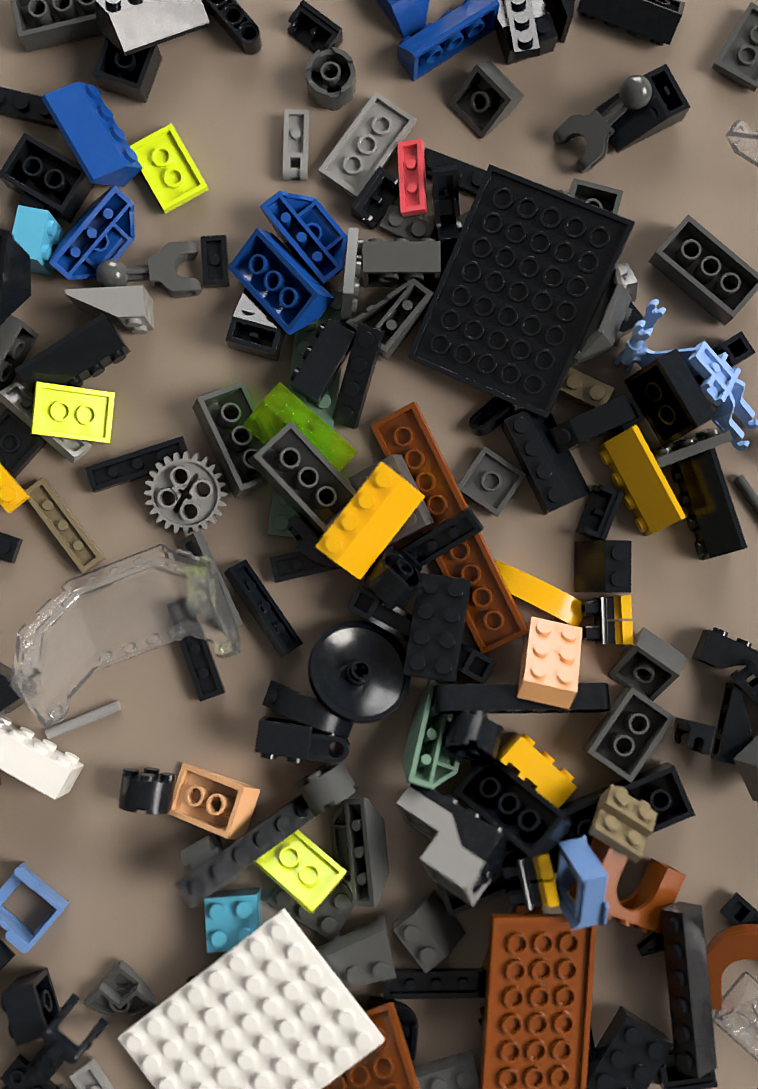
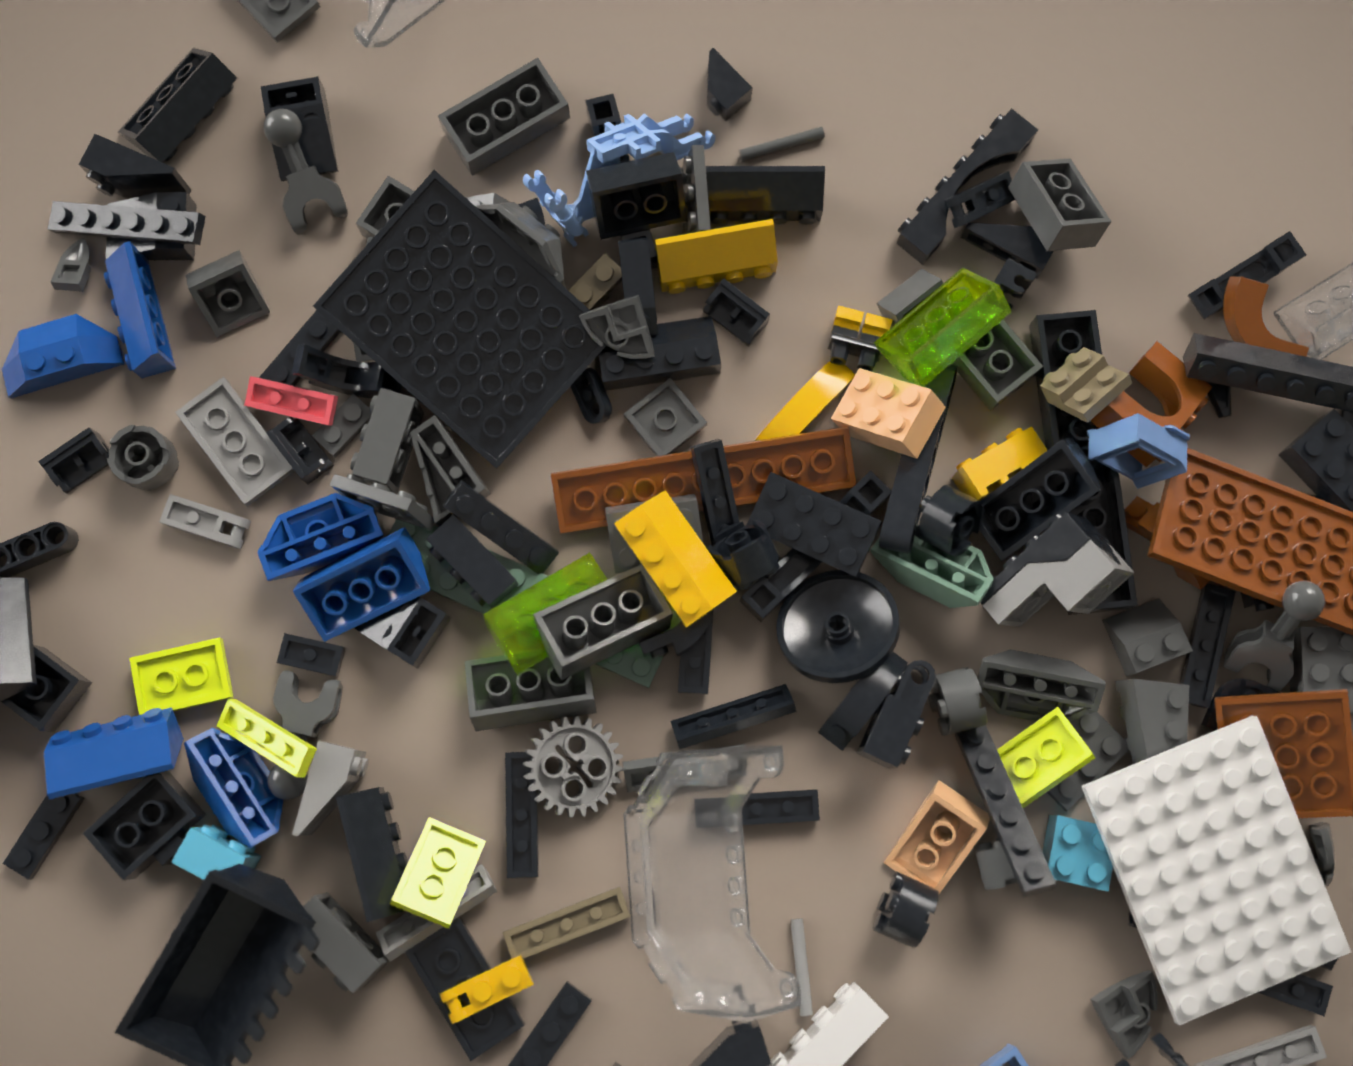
camera: 75 degrees left, 5 degrees down
black hips [503,851,559,910] -> none
black slope [574,540,632,594] -> none
none -> neon yellow plate [216,698,317,778]
none -> dark grey brick [579,295,655,359]
none -> clear neon green slope [874,267,1012,387]
none -> dark grey piece [1223,581,1325,691]

